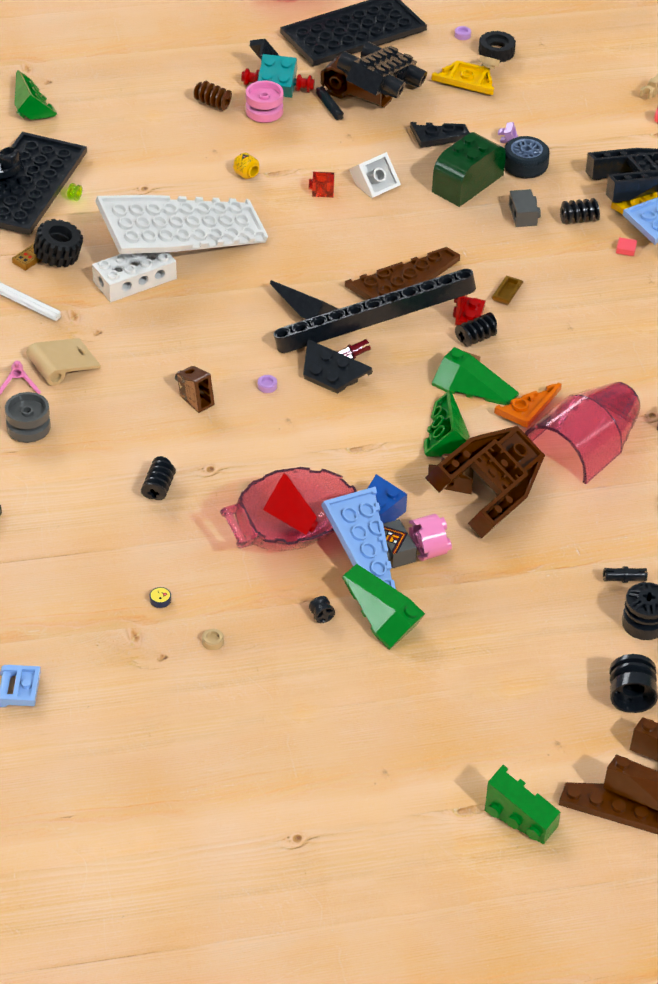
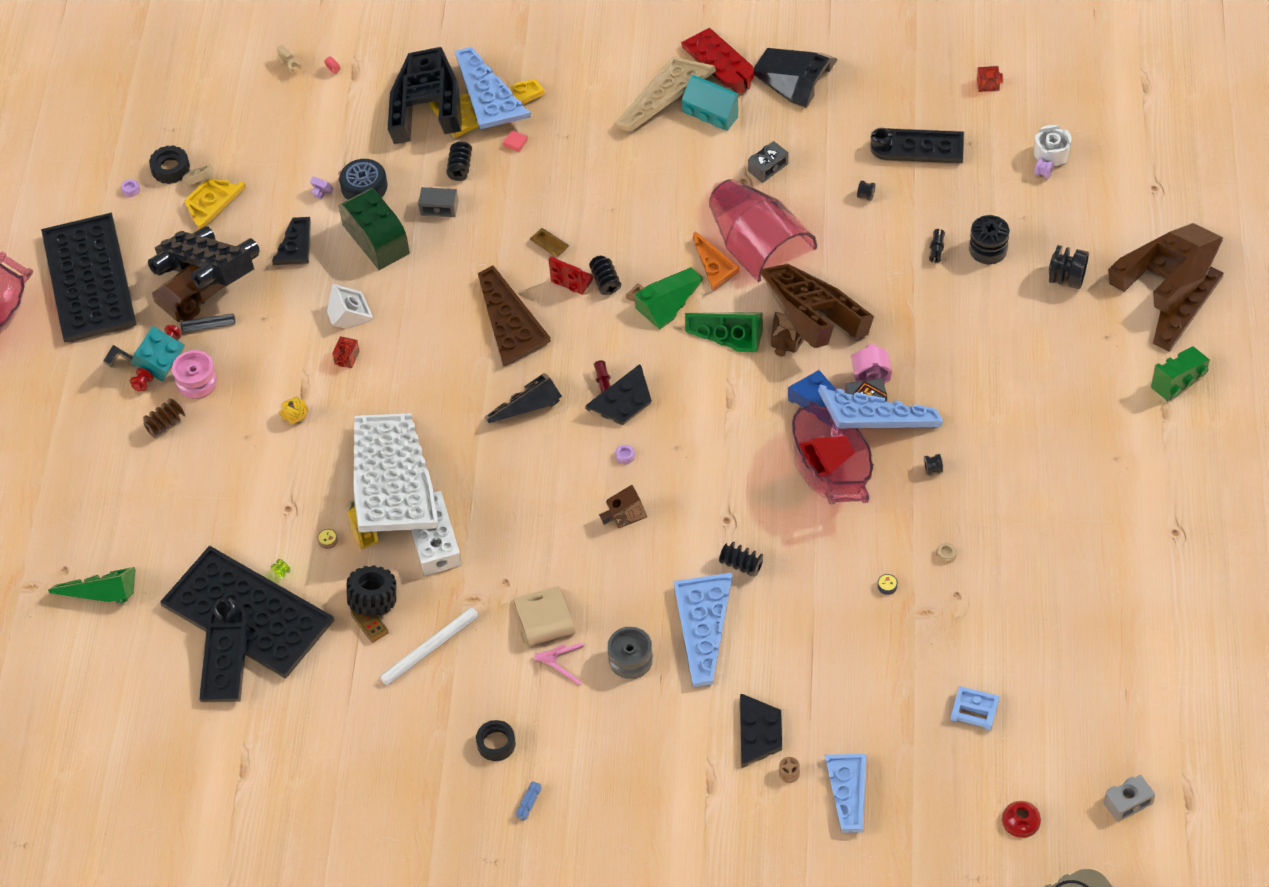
camera: 70 degrees left, 10 degrees up
black beam [274,269,476,353] -> none
green wedge [342,564,425,650] -> none
none -> light blue wing [674,573,733,687]

